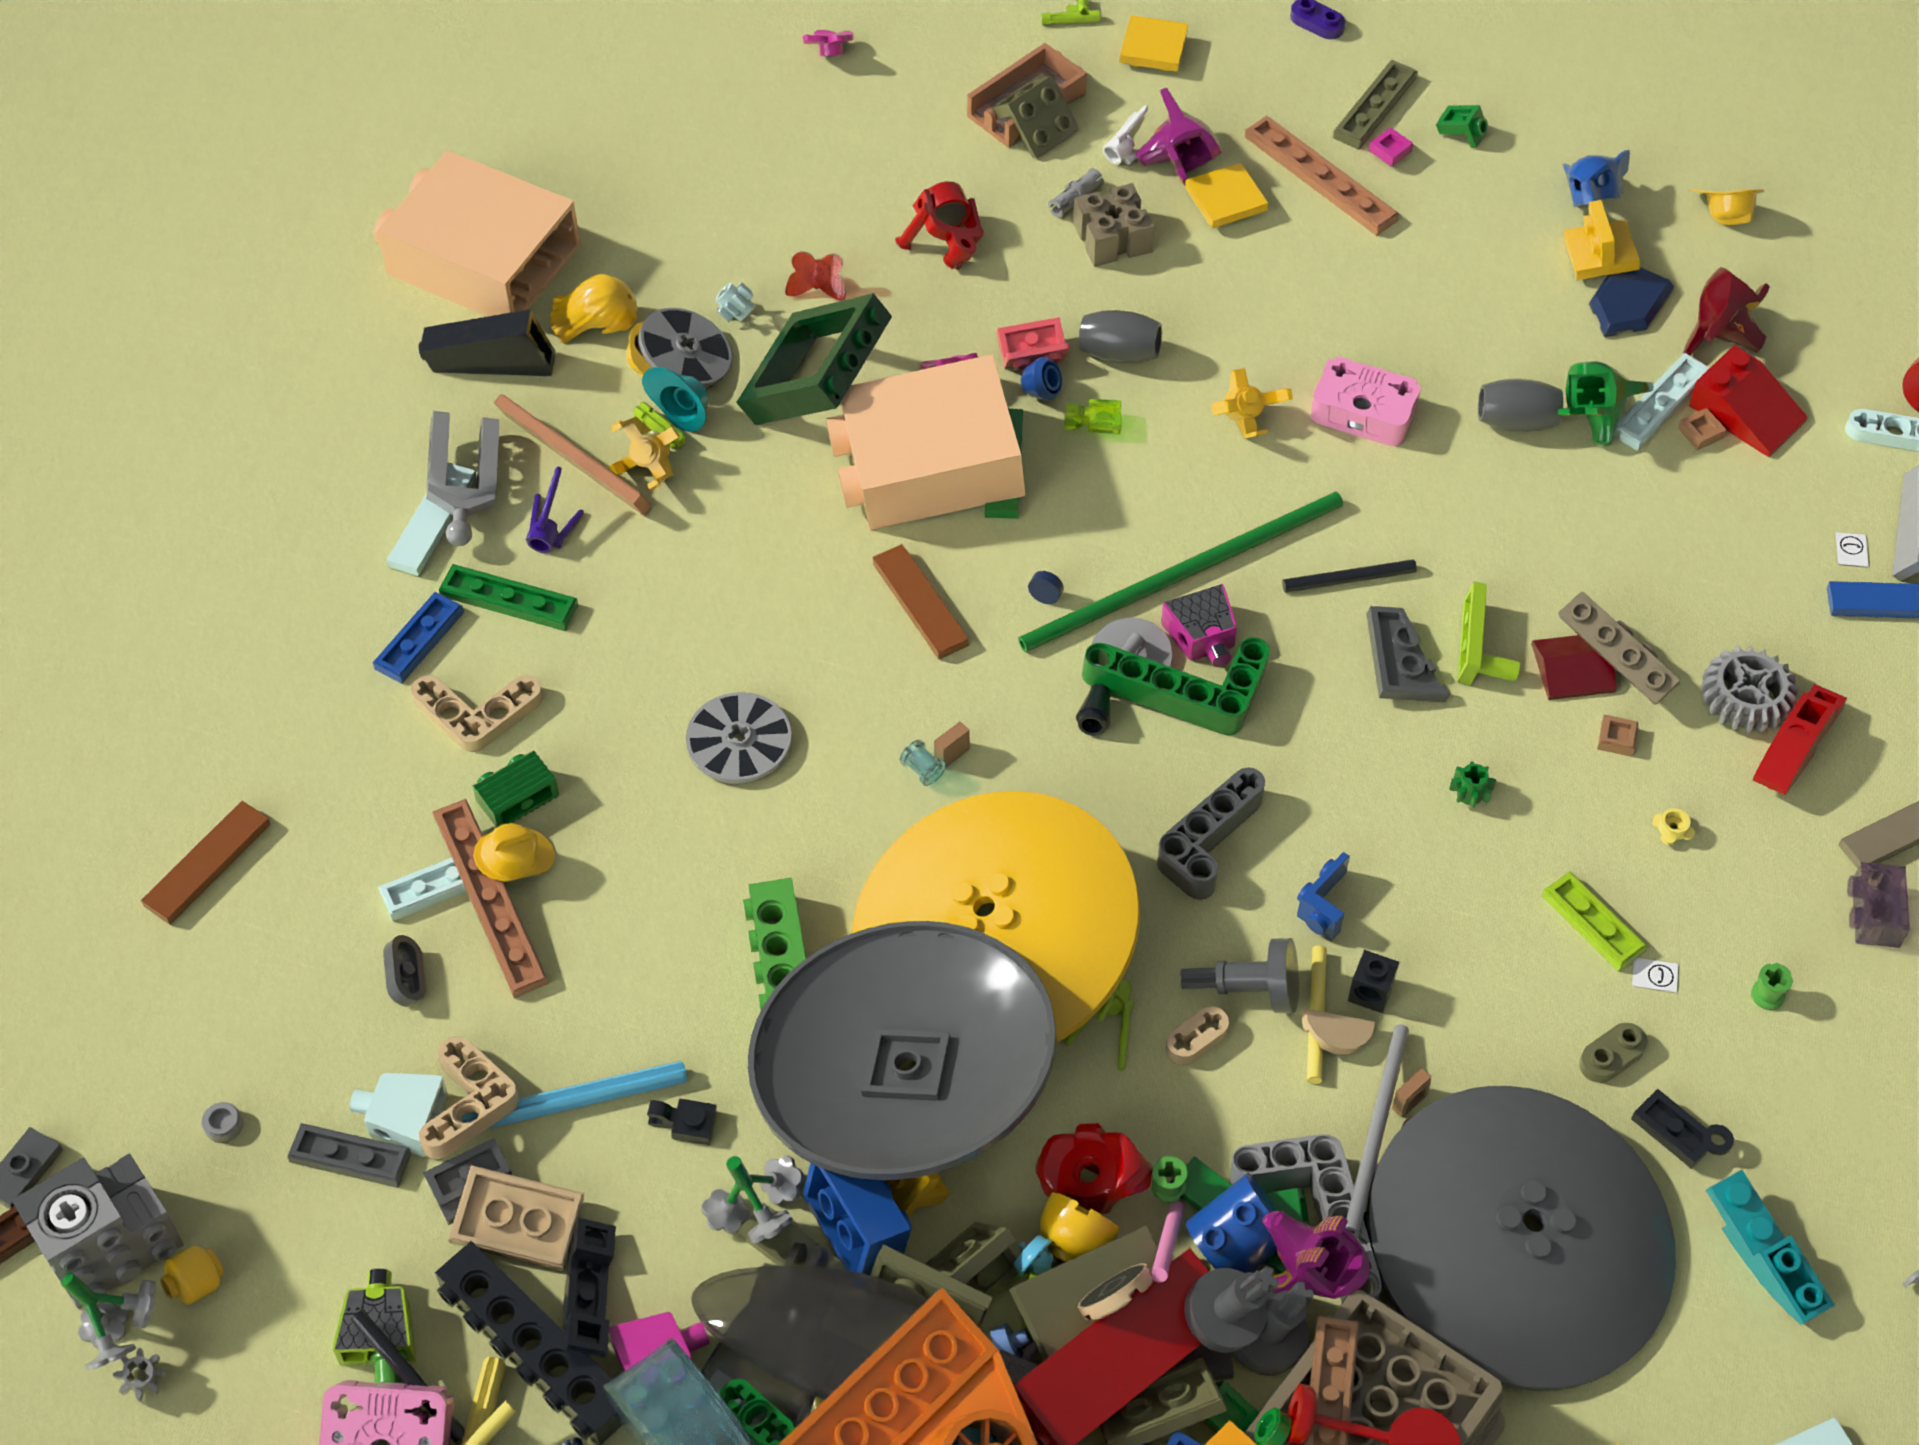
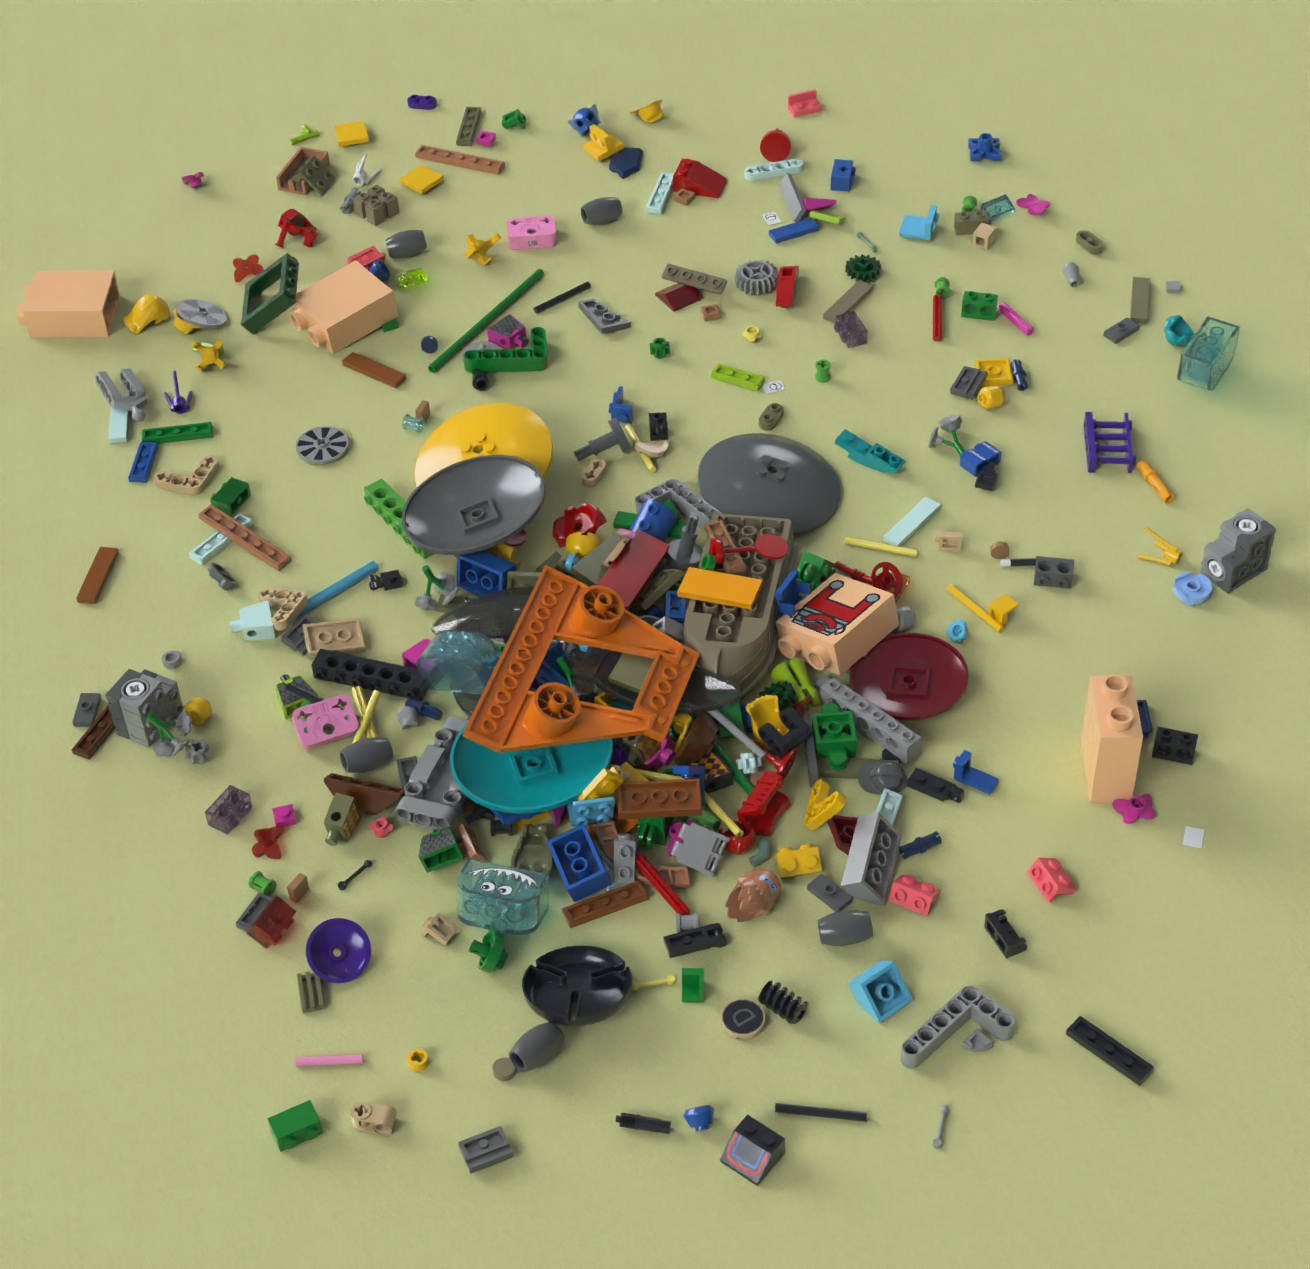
camera: 25 degrees left, 10 degrees down
dark grey tile [287,1123,412,1188] -> none
black slope [418,309,556,376] -> none
yellow piece [473,823,555,882] -> none
nougat tile [494,394,651,516] -> none
black slope [563,1217,616,1357] -> none
teal piece [642,367,708,432] -> none
light aqua gear [715,282,755,322] -> none
lime plant [1065,978,1134,1071] -> none
magenta piece [1135,87,1222,186] -> none
bright green bush [1151,1156,1188,1204] -> none
dark grey beam [1157,767,1265,900] -> none
dark grey piece [1184,1267,1278,1353] -> none
magenta piece [1262,1211,1370,1299] -> none
light grey piece [1345,1024,1409,1237] -> none
medium nougat tile [1391,1068,1432,1117] -> none
lime piece [1457,581,1520,686] -> none
green piece [1558,361,1654,445] -> none
black hinge [1631,1089,1734,1169] -> none
dark red piece [1683,267,1770,356] -> none

